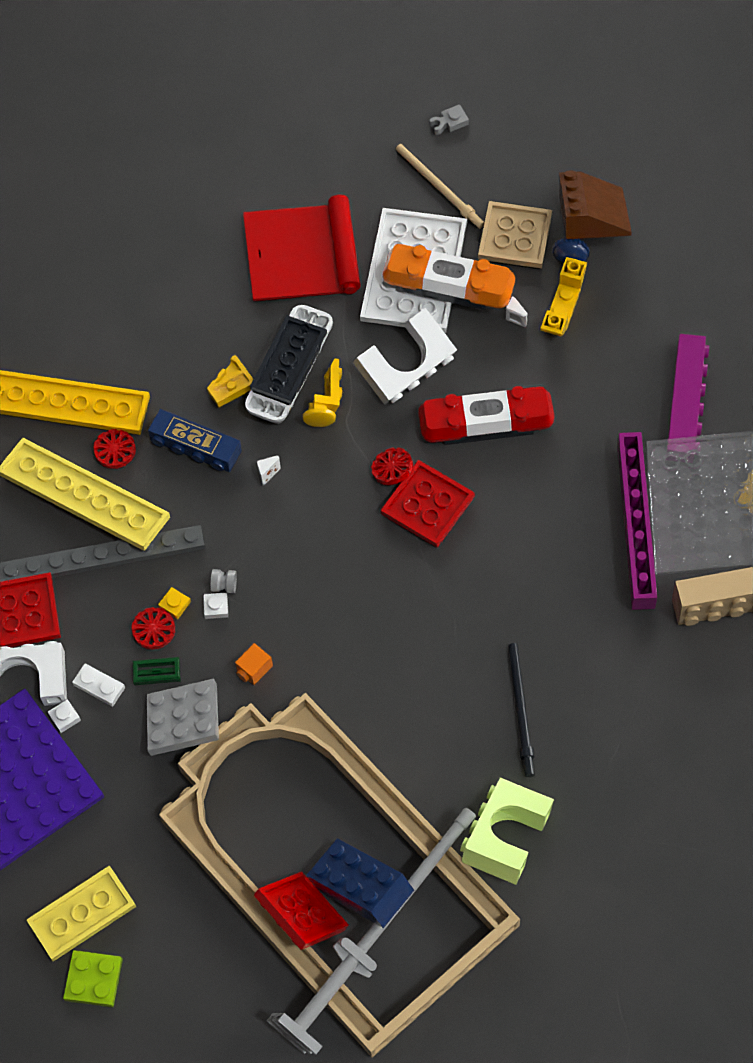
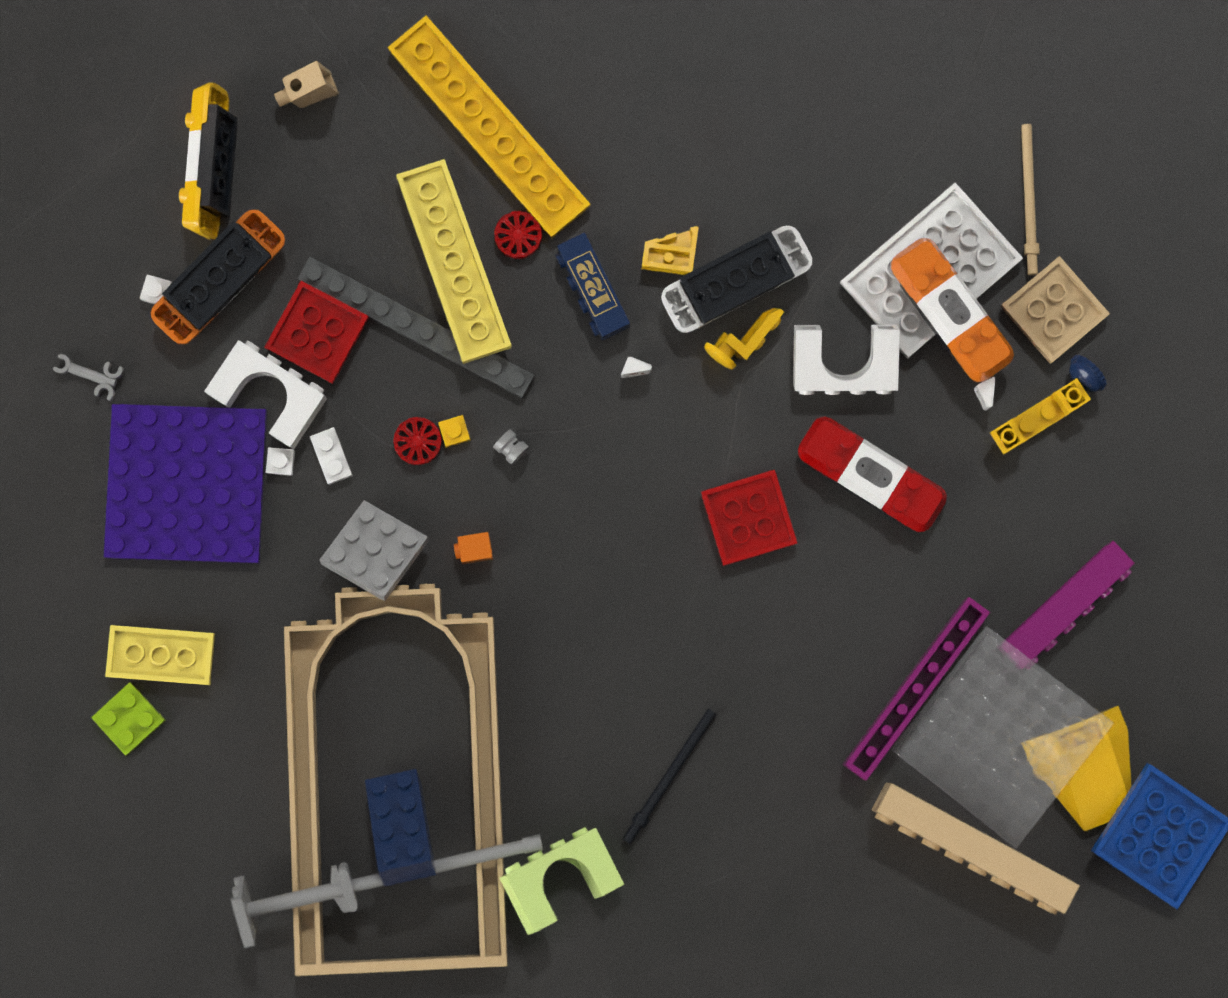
camera: 35 degrees right, 20 degrees up
dark green tile [133,657,181,685] -> none
white plate [204,593,228,619] -> none
red door [243,195,361,301] -> none
red plate [254,872,349,950] -> none
red wheel [371,447,413,485] -> none
light grey plate [429,104,469,135] -> none
reddish brown slope [559,170,632,239] -> none

